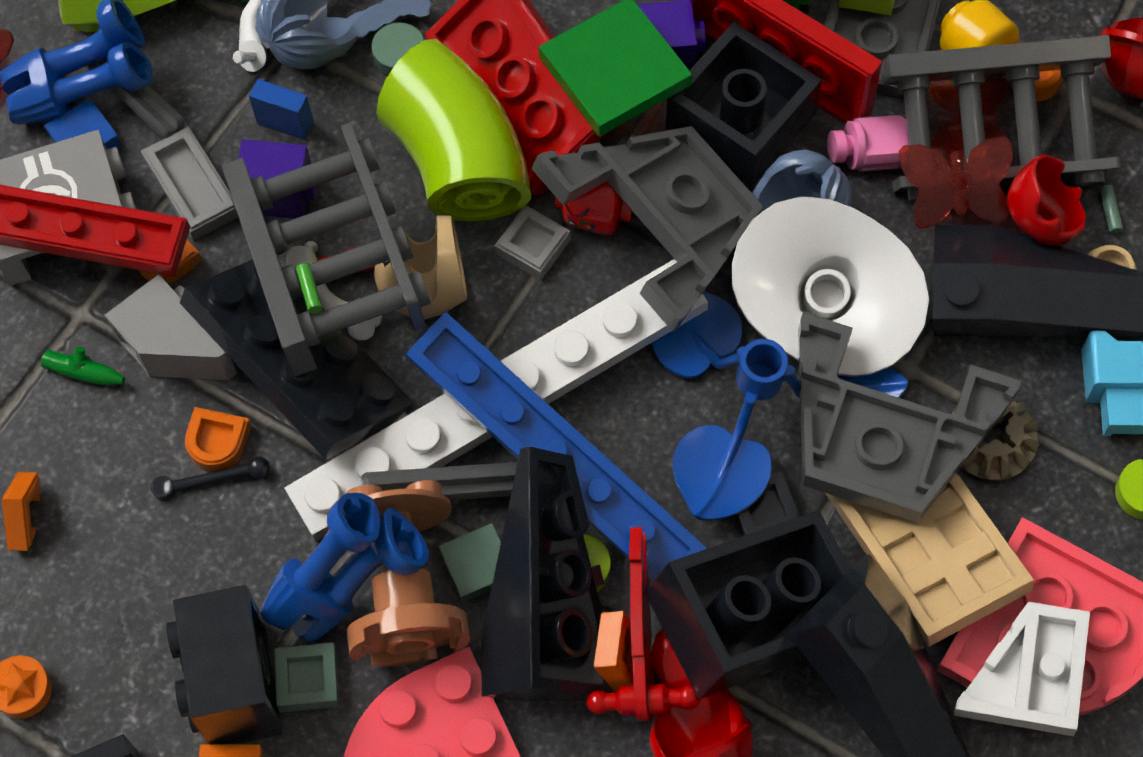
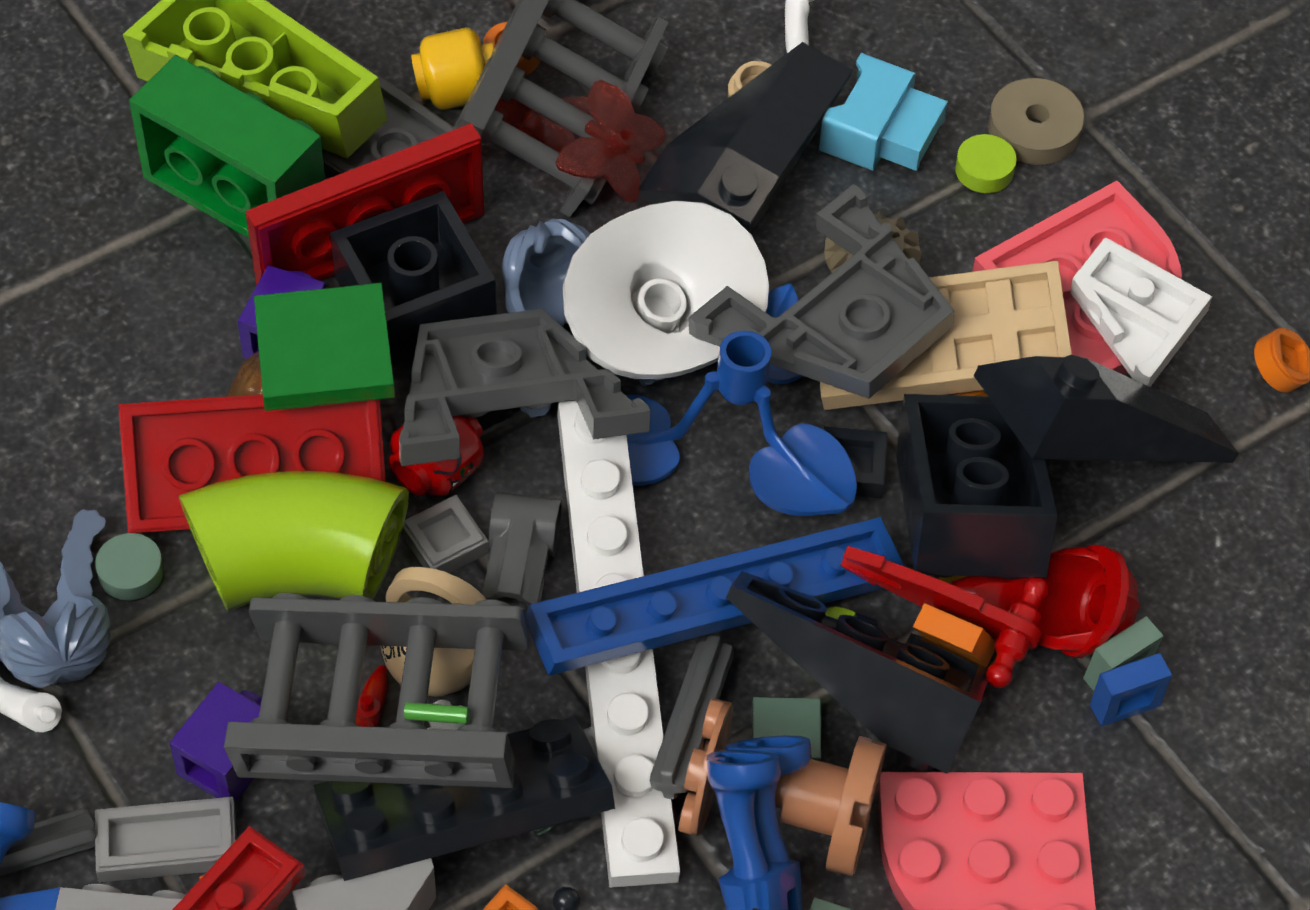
camera: 70 degrees left, 10 degrees down
blue tile [249,79,314,140] -> none
bright pink arm [827,115,909,172] -> none
red hair [1006,154,1087,246] -> none
sand green piece [1099,185,1124,235] -> none
none -> dark grey piece [482,492,562,615]

